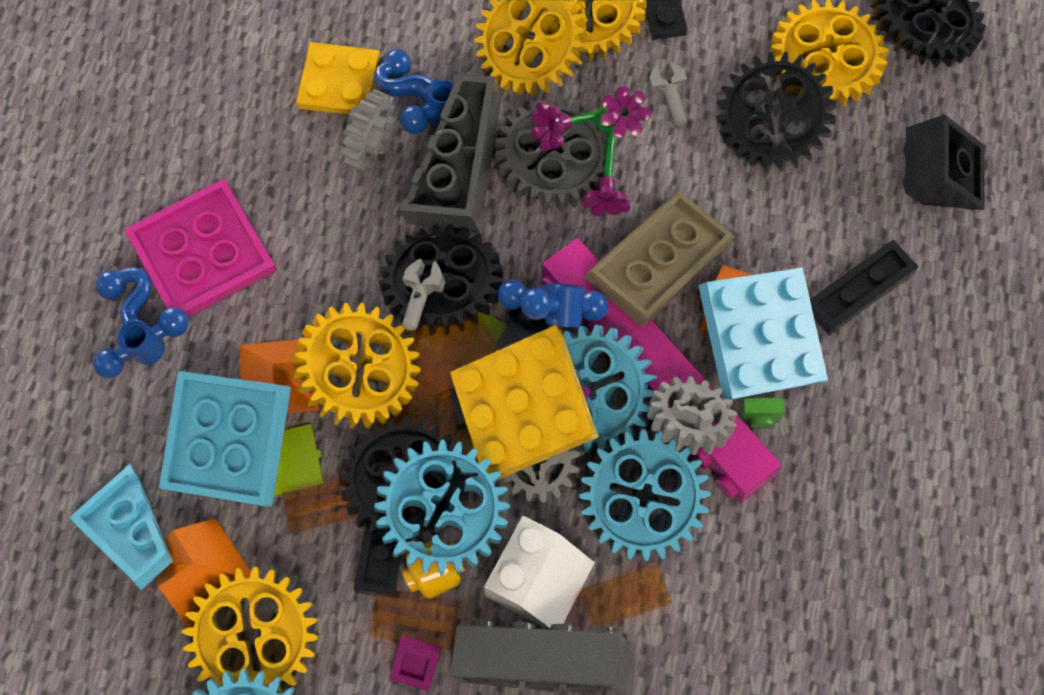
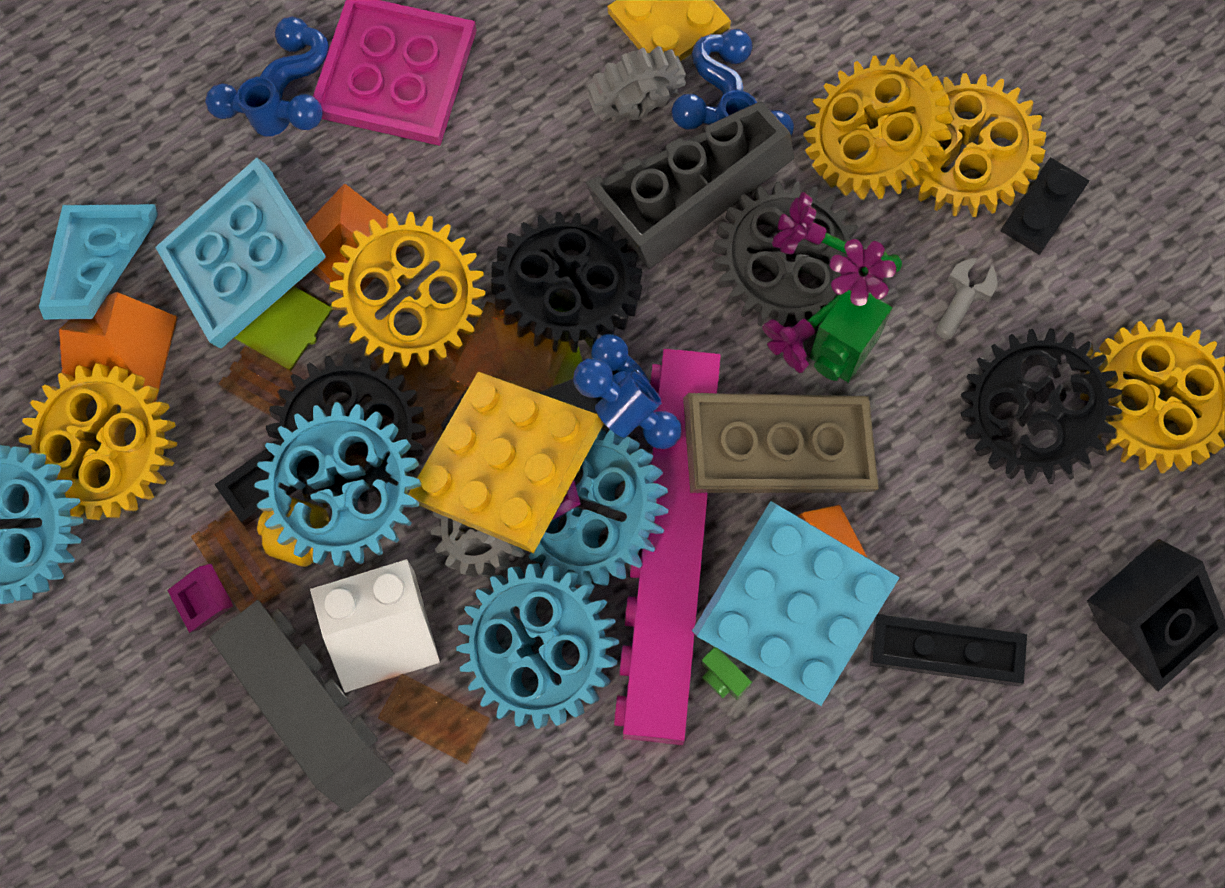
camera: 45 degrees right, 5 degrees up
light grey bar [402,259,445,331] -> none
light grey gear [647,376,737,455] -> none
none -> green brick [809,290,893,383]

